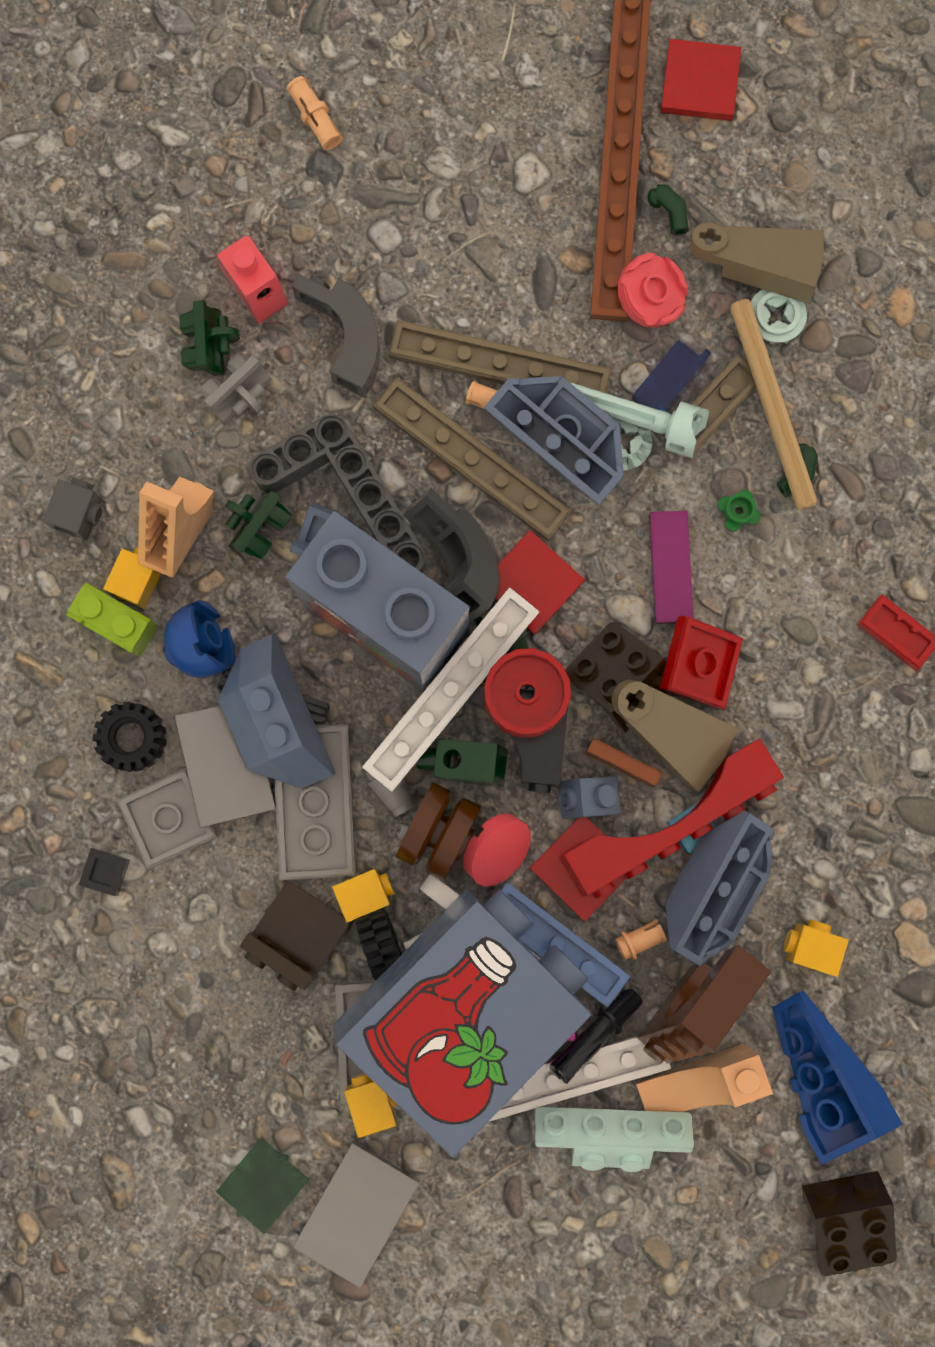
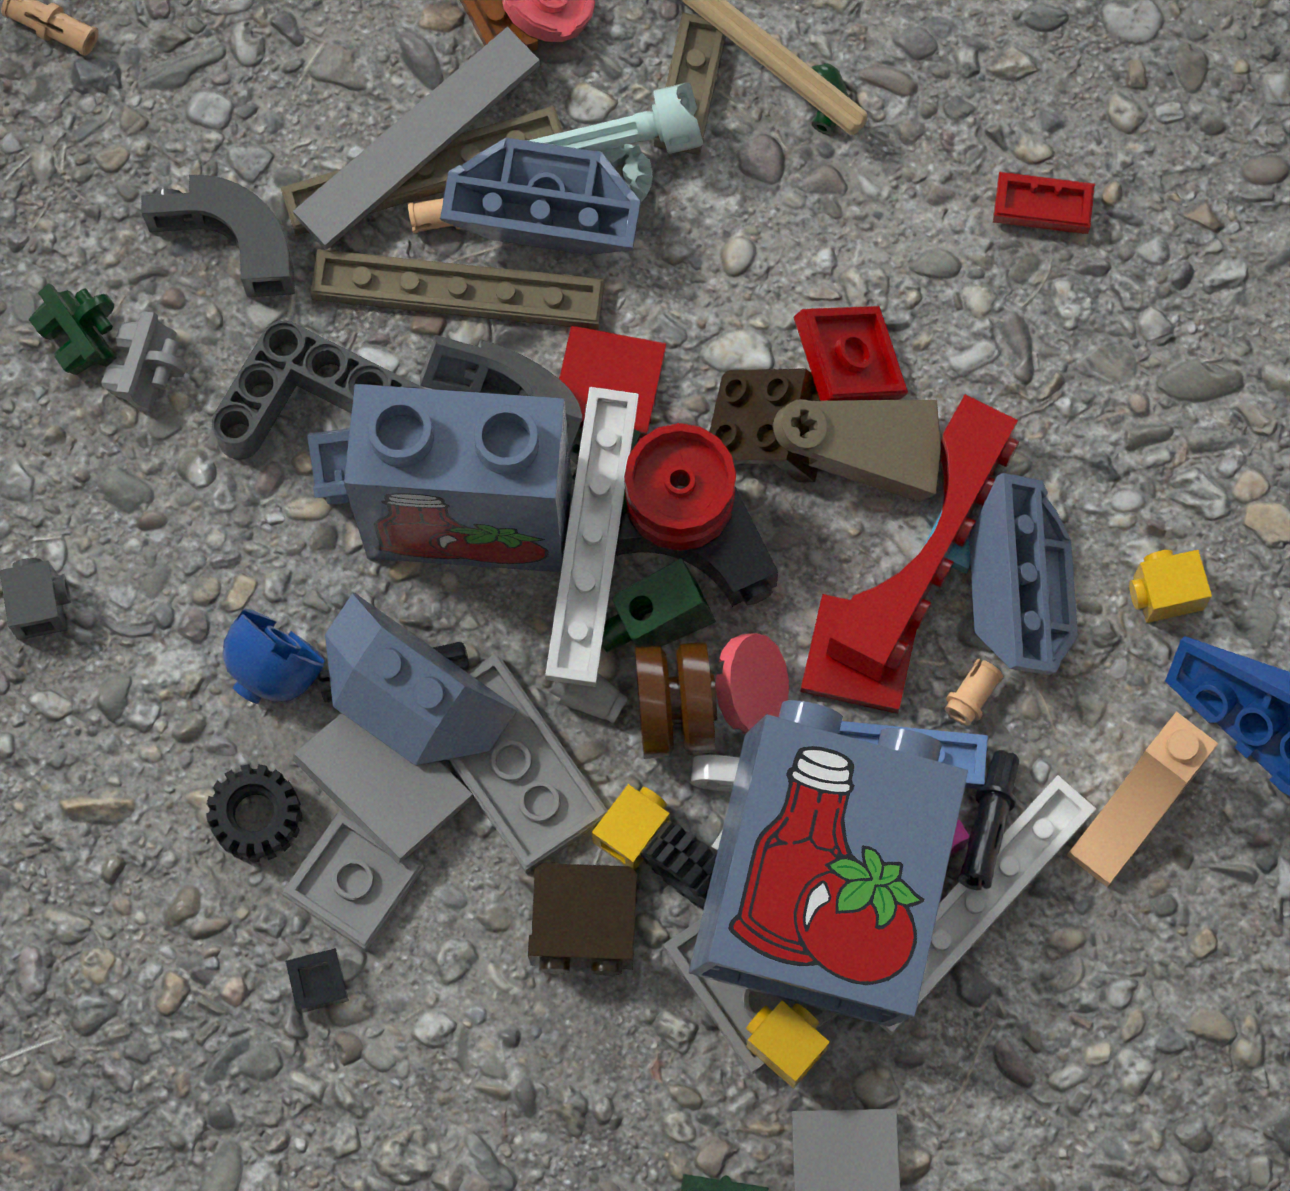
camera: 30 degrees left, 10 degrees down
lime brick [66,582,159,657] -> none
yellow brick [103,547,162,610] -> none
light nougat arch [138,476,214,578] -> none
coral torso [217,235,289,324] -> none
dark green hips [225,491,292,559] -> none
light aqua bracket [535,1107,694,1172] -> none
sand blue bracket [558,776,621,819] -> none
dark orange tile [584,738,662,788] -> none
clear blue panel [631,339,712,412] -> none
reddish brown arch [637,945,771,1064] -> none
magenta tile [649,511,694,624] -> none
green plate [718,490,760,532] -> none
none -> light grey tile [293,27,540,250]

